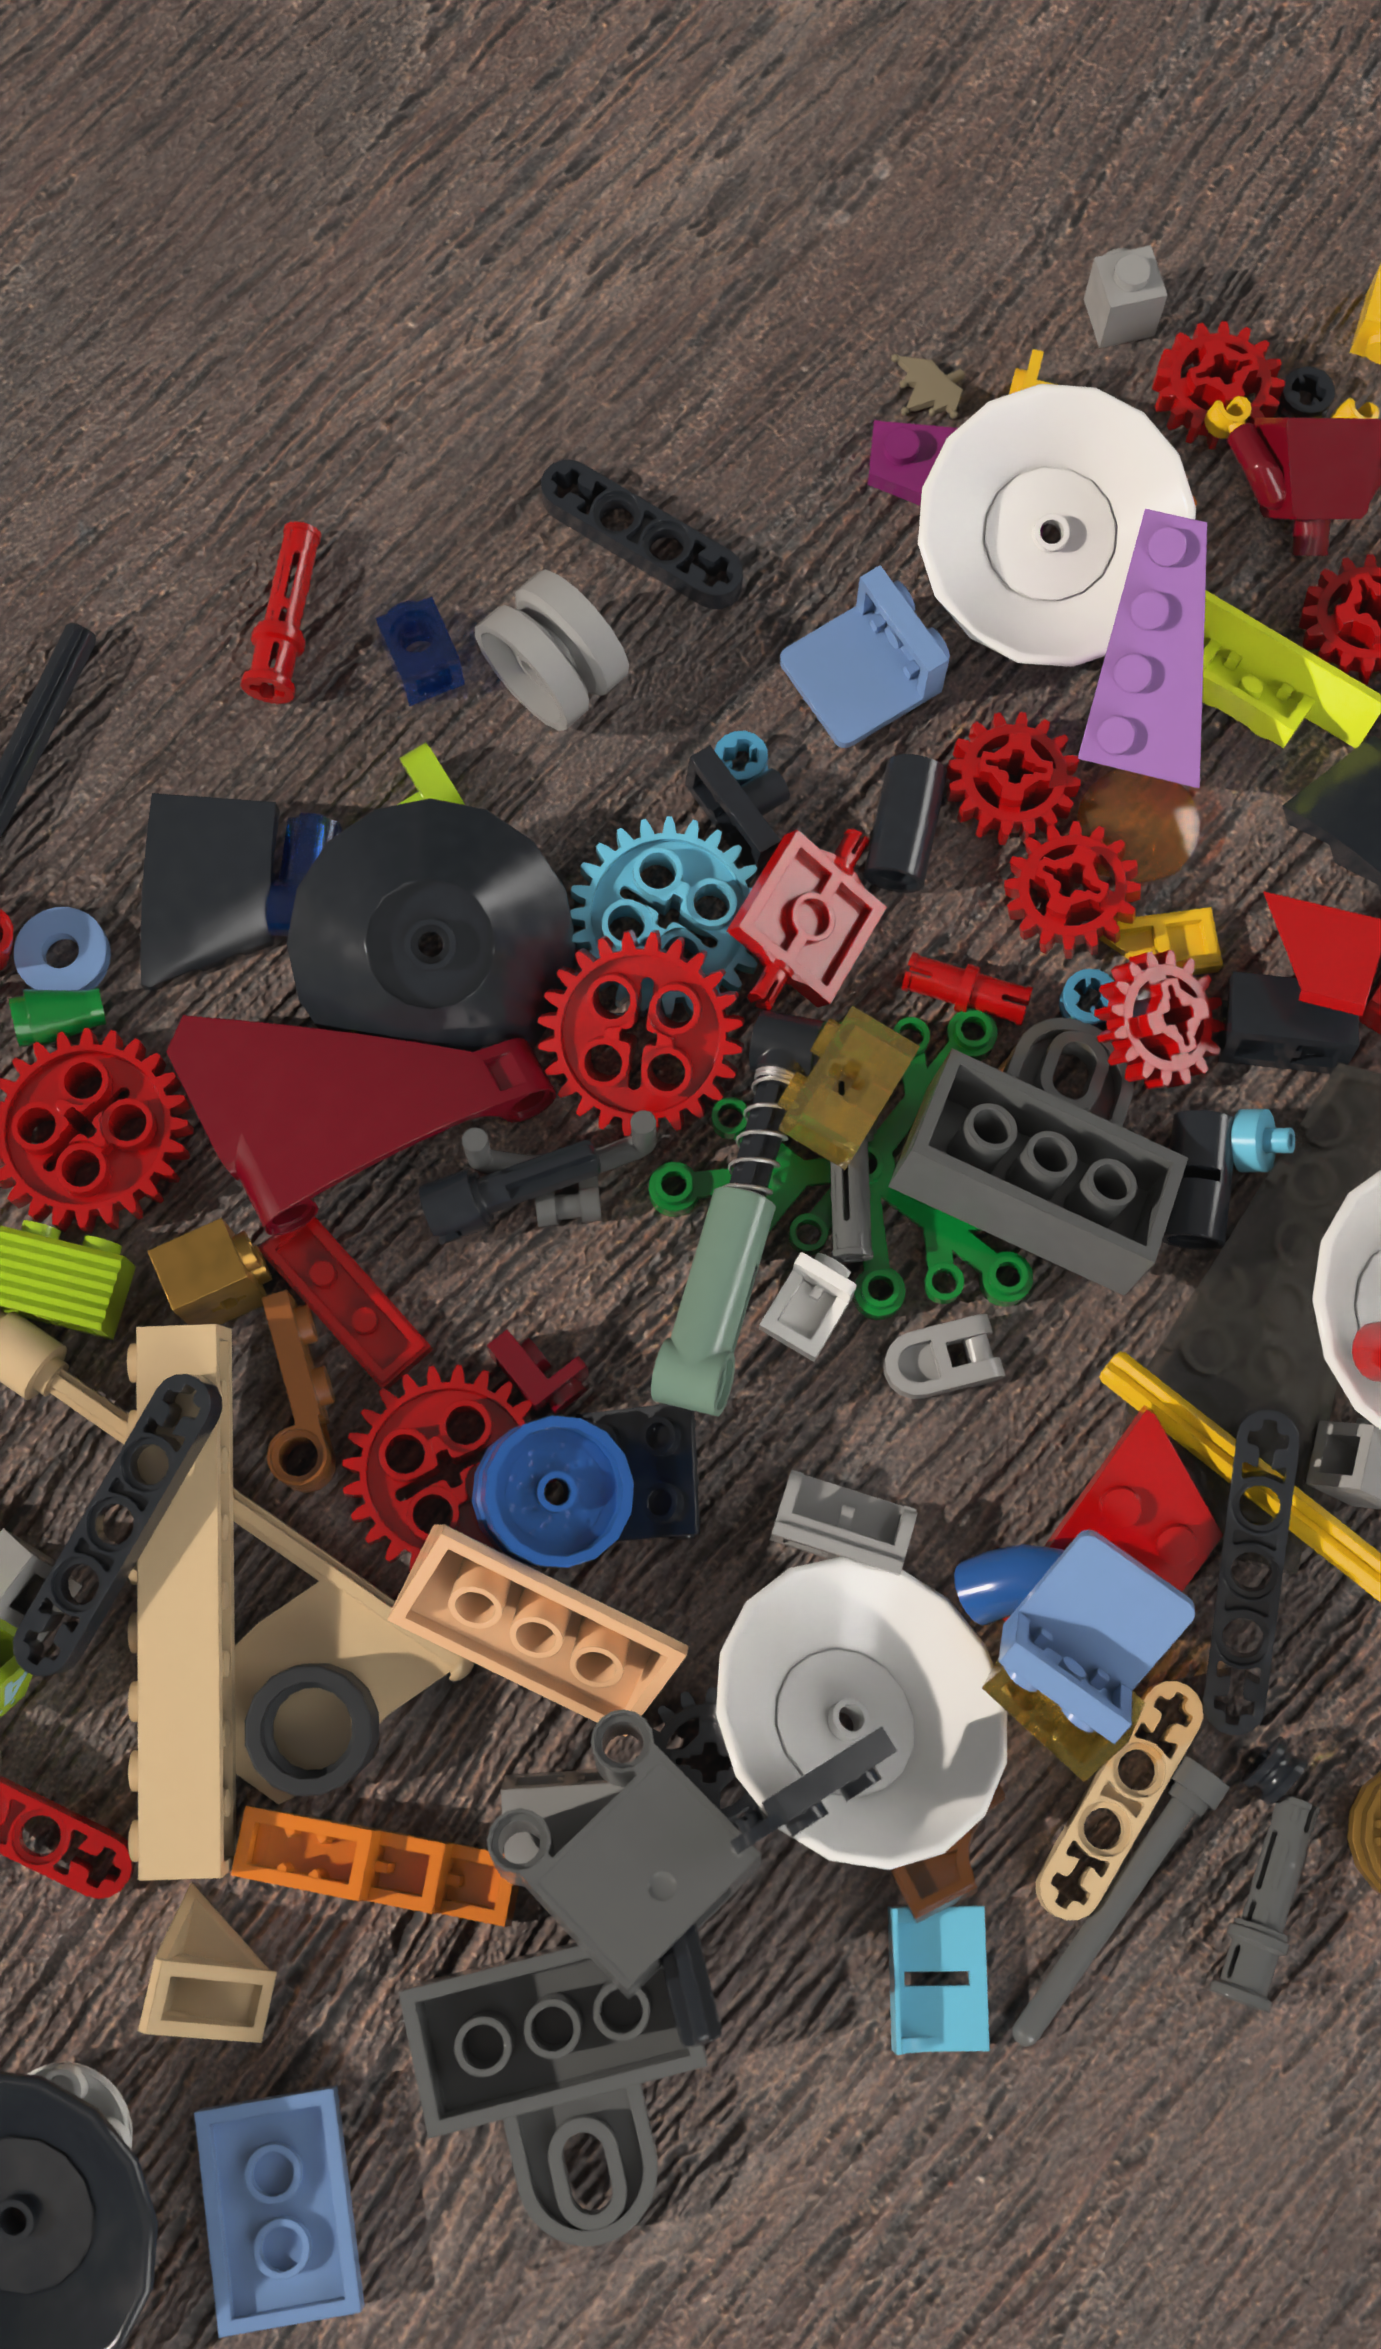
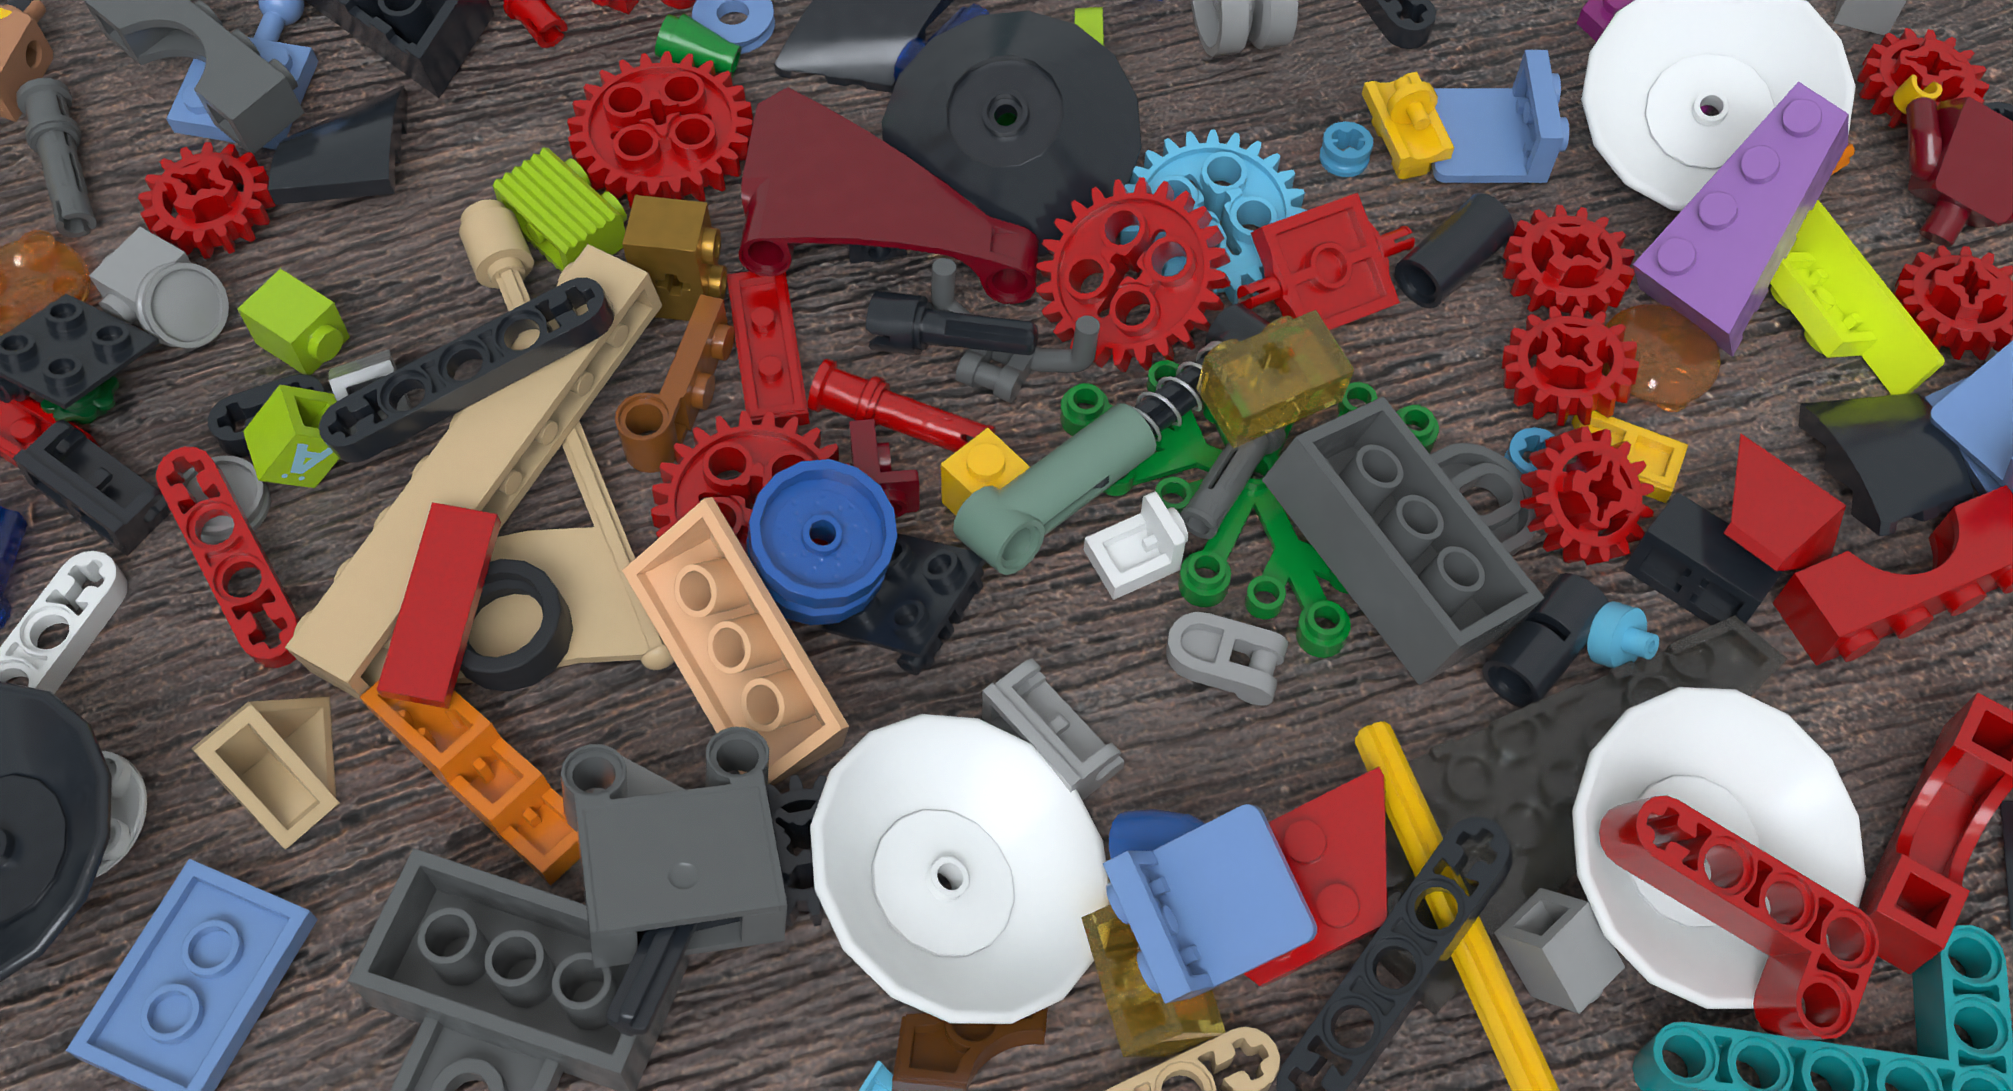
camera: 30 degrees right, 15 degrees down
black tile [685,745,790,878] -> none
black hinge [730,1727,897,1855] -> none
red pin [902,952,1033,1026] -> none
none -> red tile [377,502,501,709]
none -> red pin [808,358,996,453]
none -> yellow brick [941,428,1030,516]
none -> yellow hips [1362,72,1454,179]

